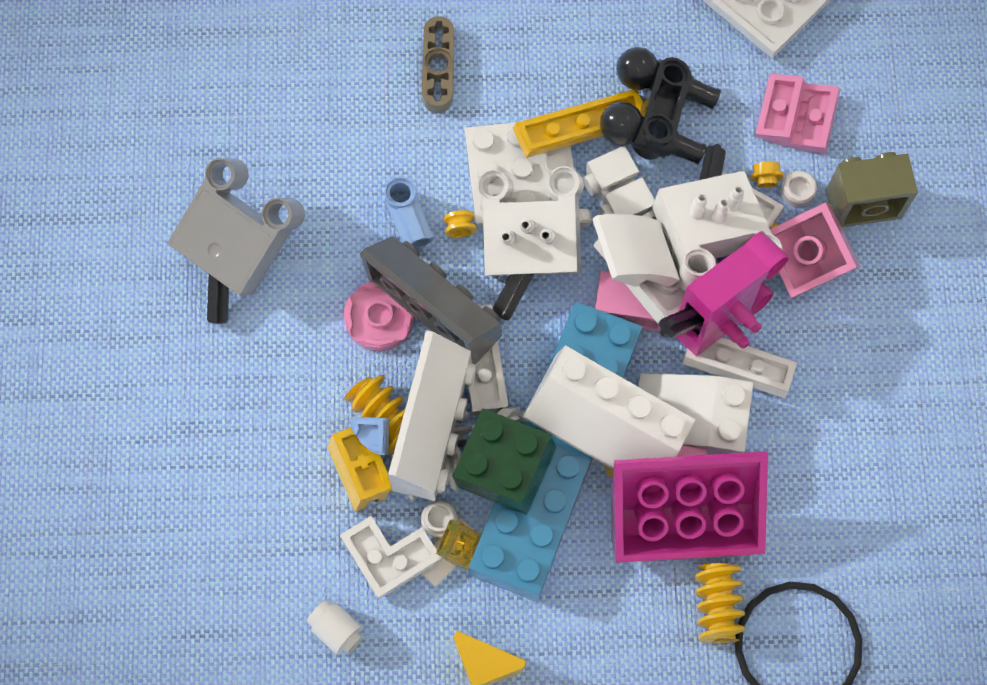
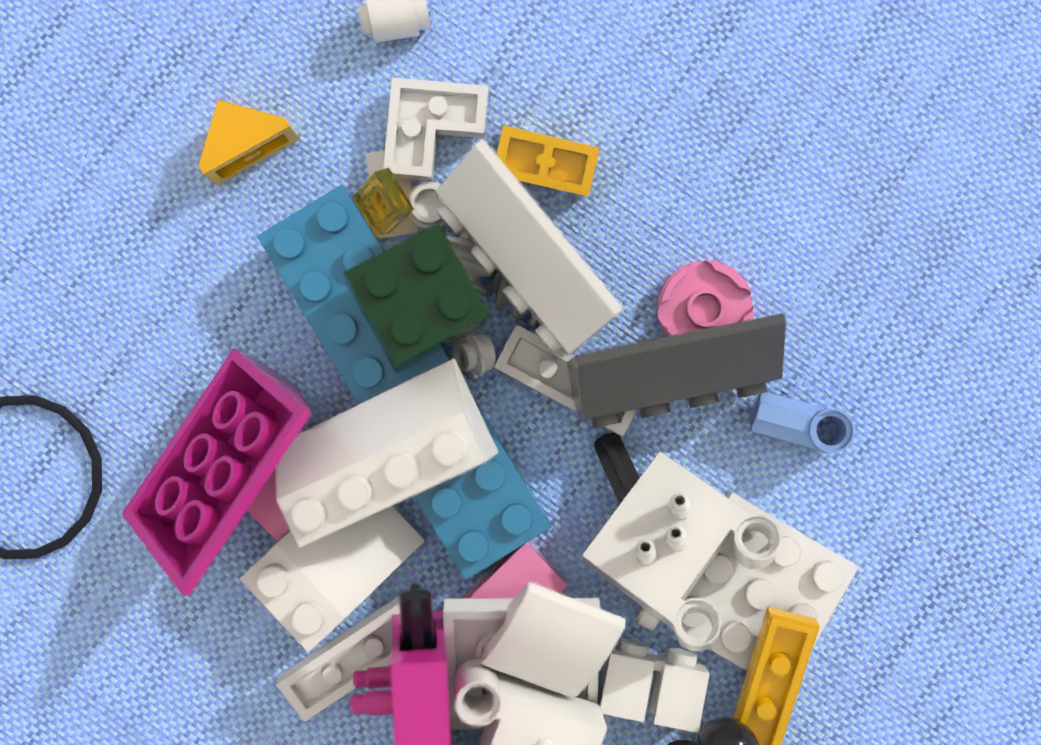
camera: 130 degrees right, 15 degrees up
light grey piece [167,158,305,324] -> none
yellow piece [344,375,405,455] -> none
light blue tile [350,417,389,455] -> none
dark tan beam [422,16,454,113] -> none
yellow bush [443,210,477,238] -> none
yellow piece [695,563,746,643] -> none

